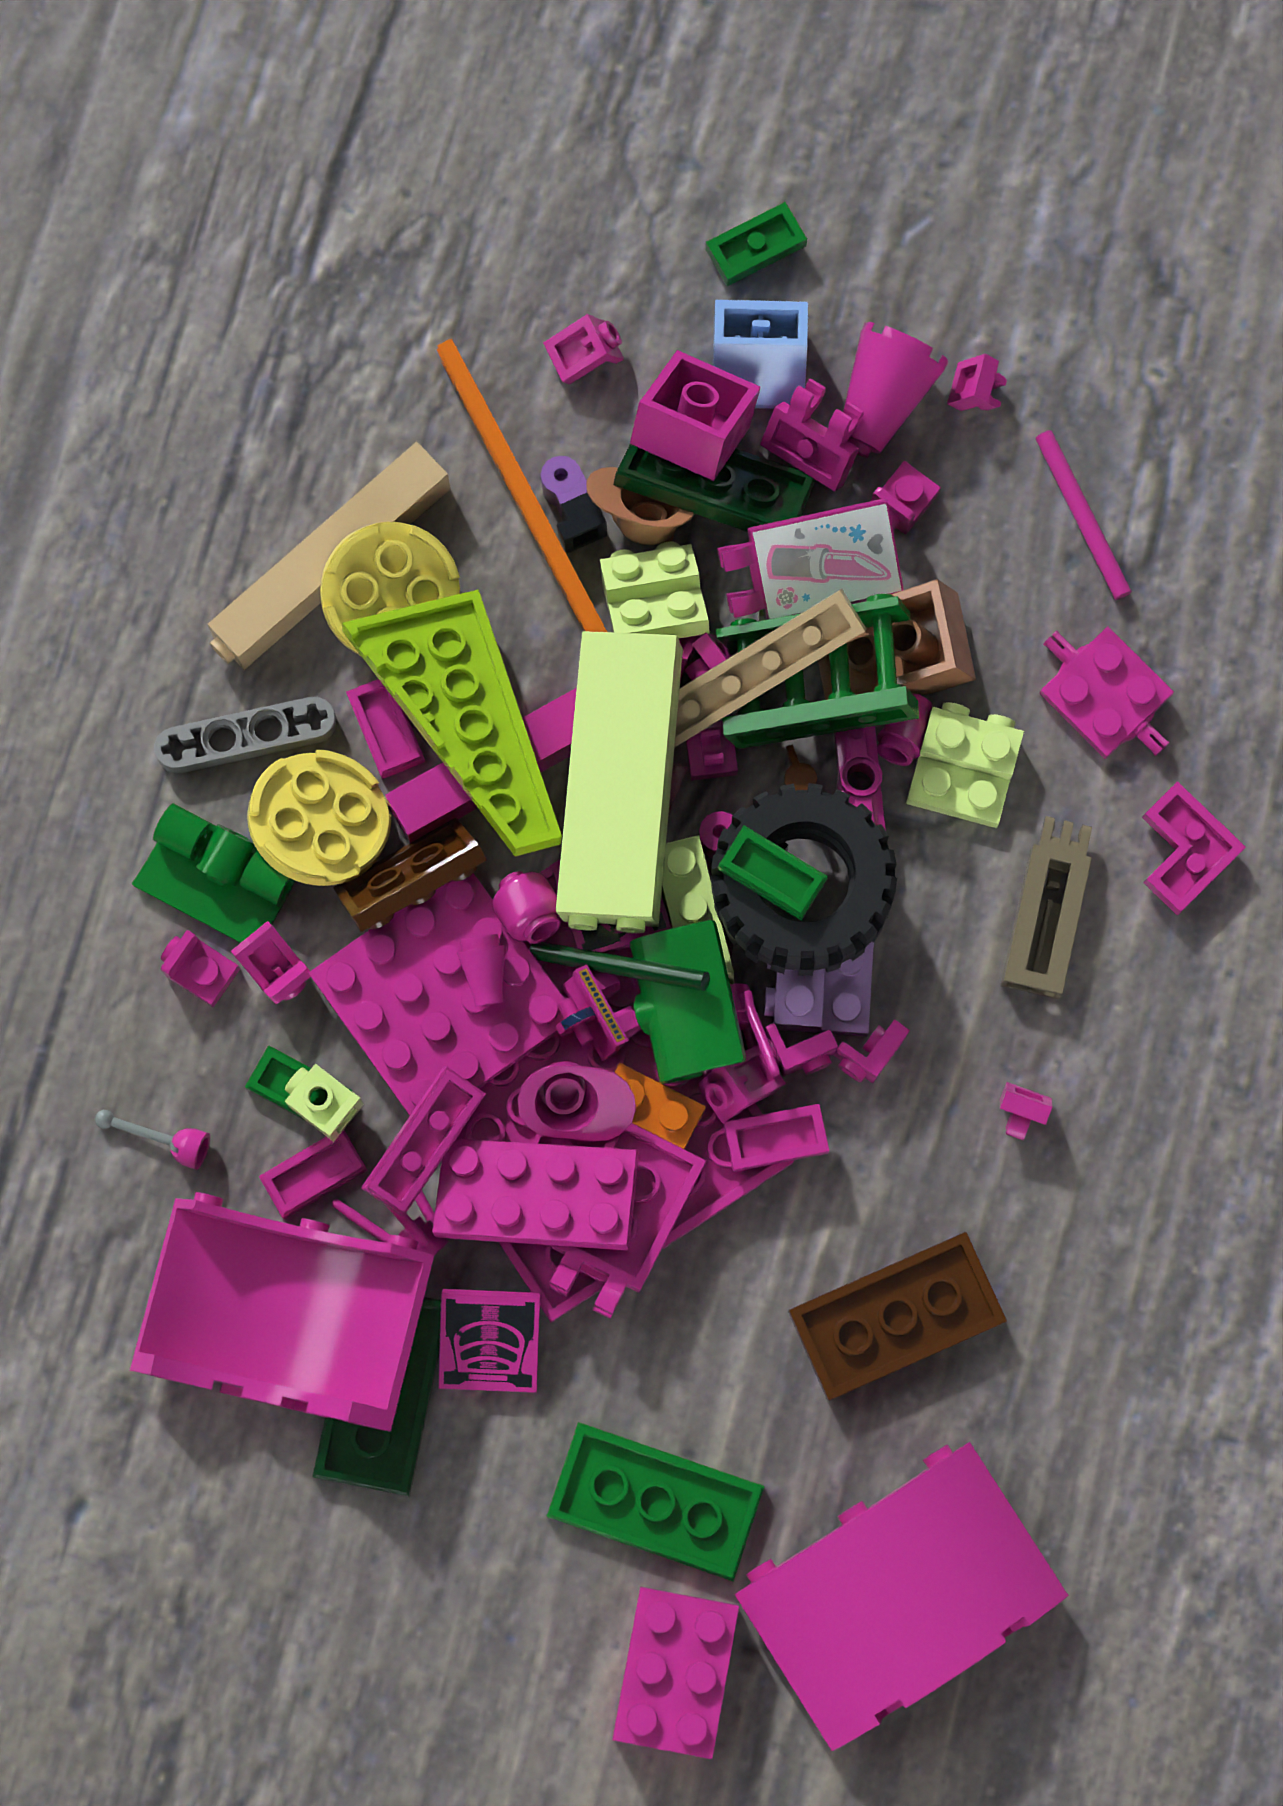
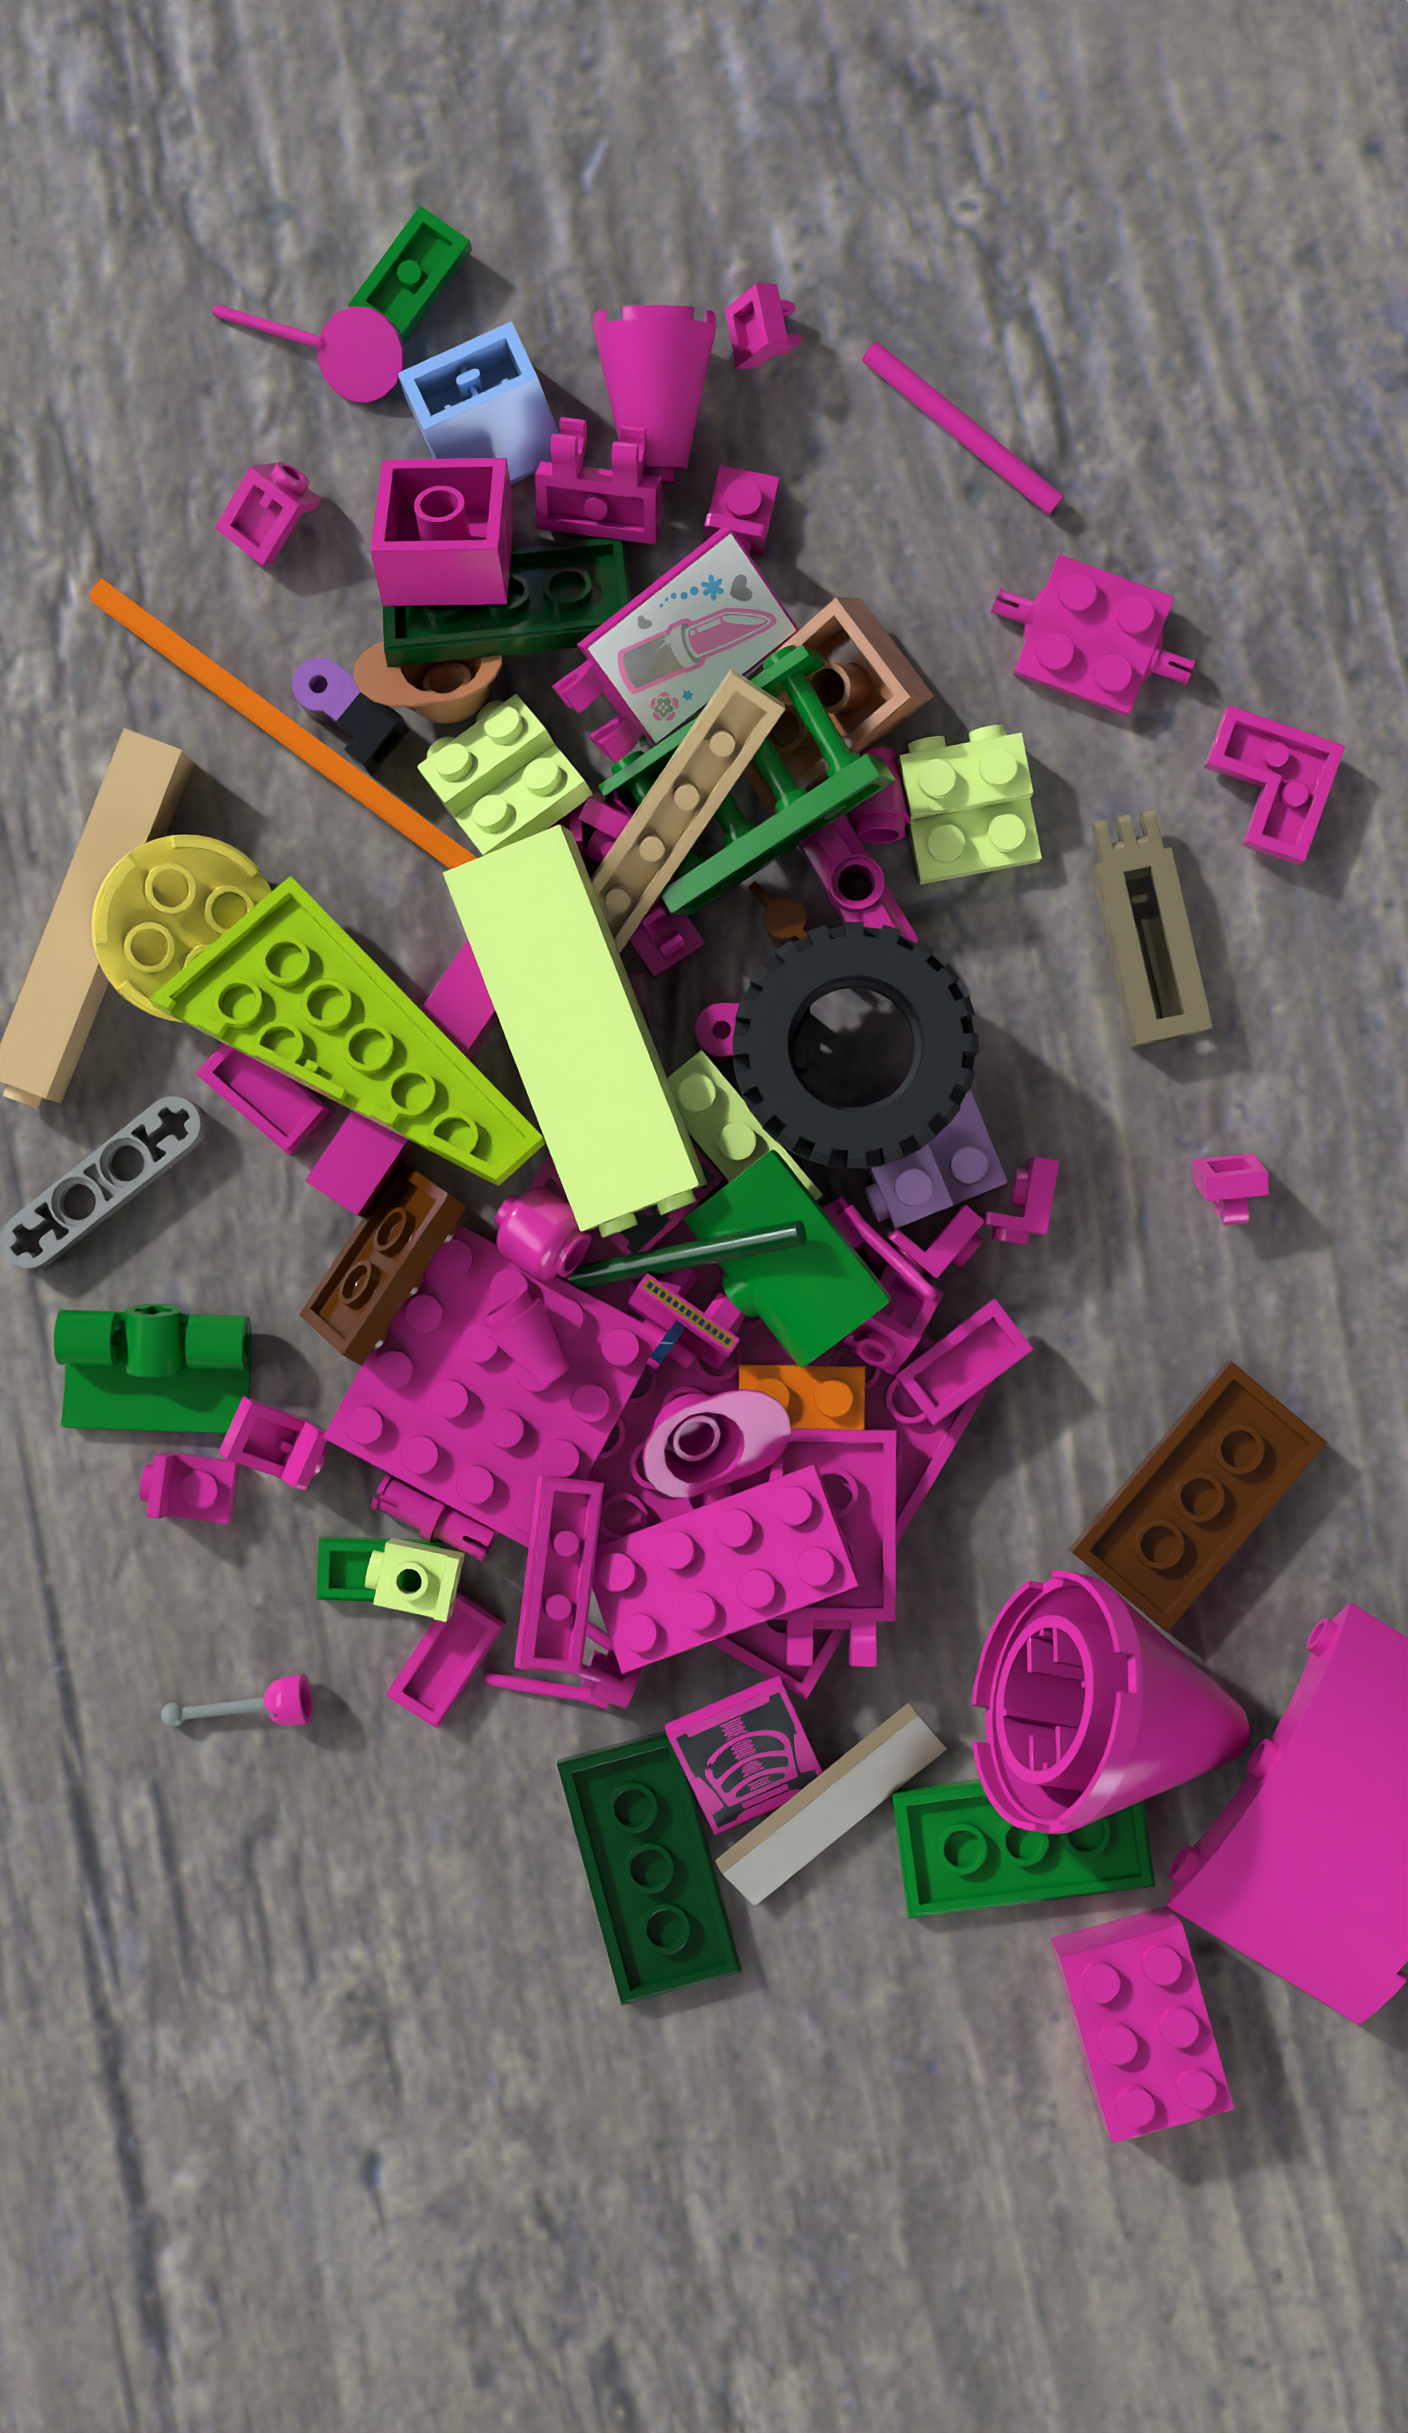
camera: 25 degrees left, 10 degrees up
dark pink panel [130,1192,434,1432] -> none
light yellow tile [247,750,391,886] -> none
green tile [718,825,828,920] -> none
none -> dark pink piece [212,305,404,403]
none -> dark pink pin [371,1473,498,1562]
none -> tile [715,1702,947,1907]
none -> dark pink cone [972,1570,1250,1834]

